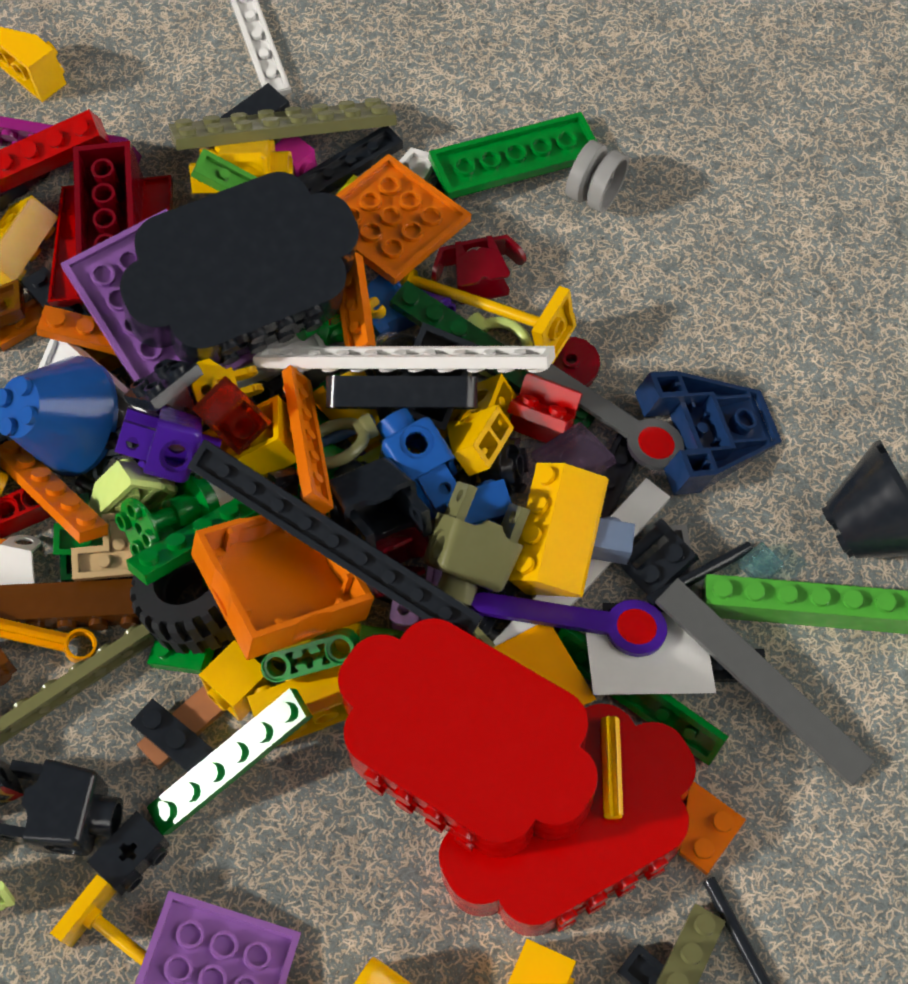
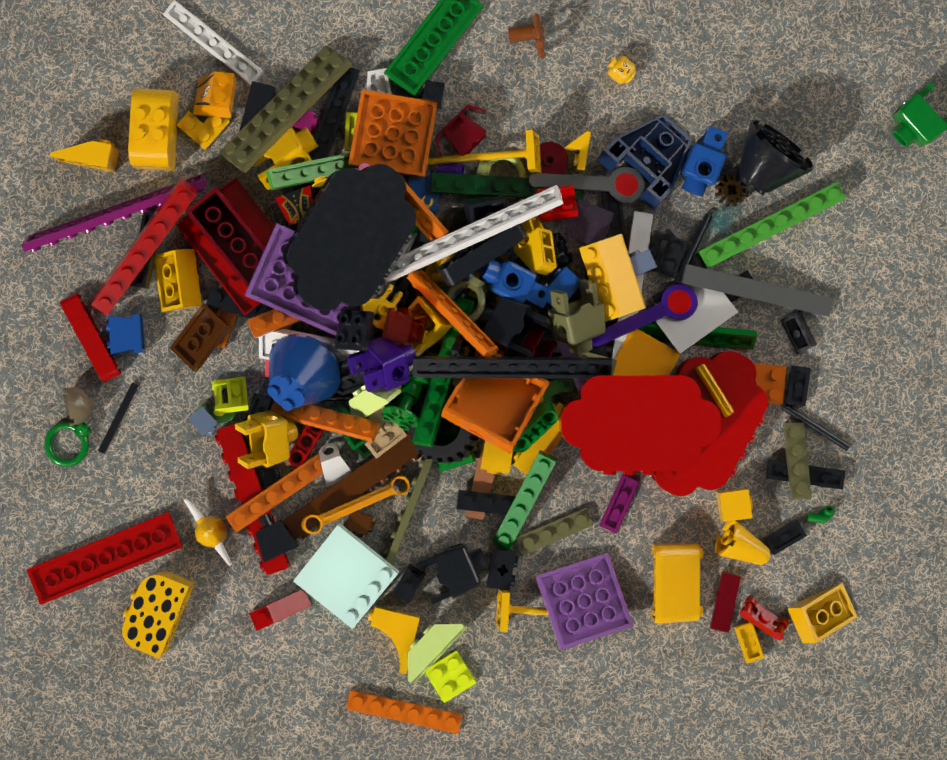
camera: 35 degrees left, 25 degrees up
light grey wheel [565,140,630,213] -> none
none -> yellow brick [128,88,179,171]
none -> yellow plate [177,111,231,151]
none -> light orange slope [193,71,237,118]
none -> black brick [423,80,445,109]
none -> dark orange piece [508,14,546,59]
none -> olive plate [516,507,593,555]
none -> yellow slope [565,131,591,172]
none -> magenta tile [599,473,640,534]
none -> yellow head [607,55,636,84]
none -> blue piece [681,126,728,197]
none -> dark brown gear [715,174,747,207]
none -> black slope [780,310,817,354]
none -> black plate [785,366,811,406]

